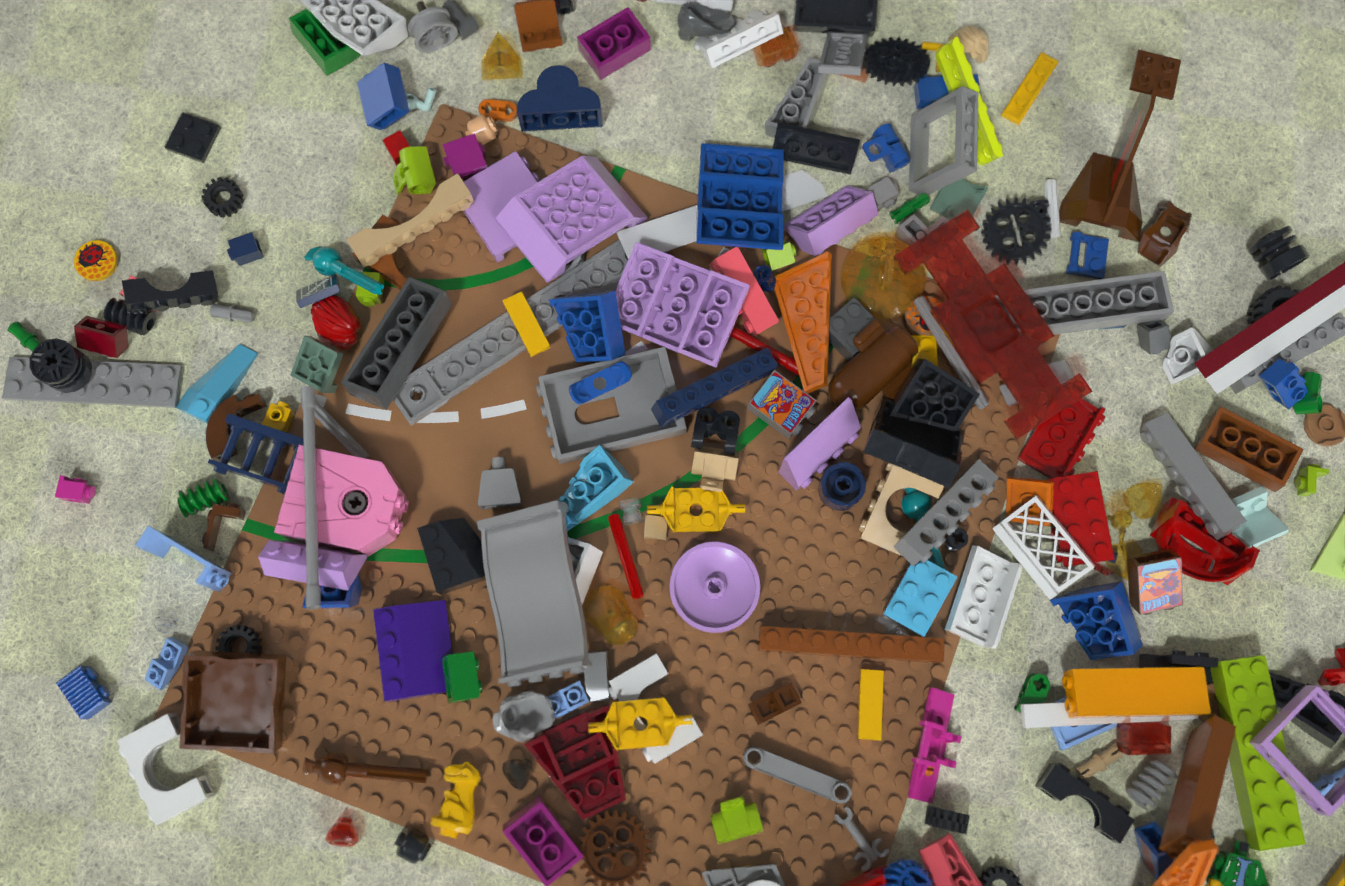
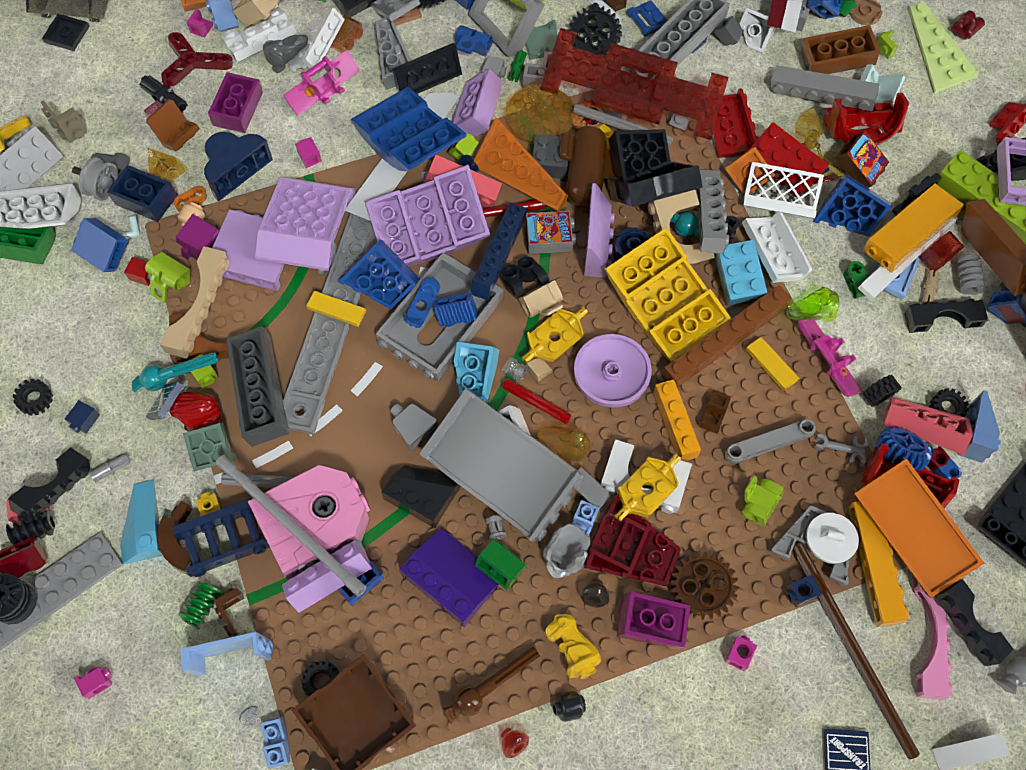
camera: 40 degrees left, 10 degrees down
none -> dark blue brick [107,165,178,222]
none -> dark pink piece [283,50,361,116]
none -> dark pink brick [295,137,322,168]
none -> blue brick [433,292,477,327]
none -> light grey bush [485,515,507,541]
none -> yellow slope [605,227,731,362]
none -> light orange brick [653,380,701,461]
none -> clear neon green hair [787,287,840,322]

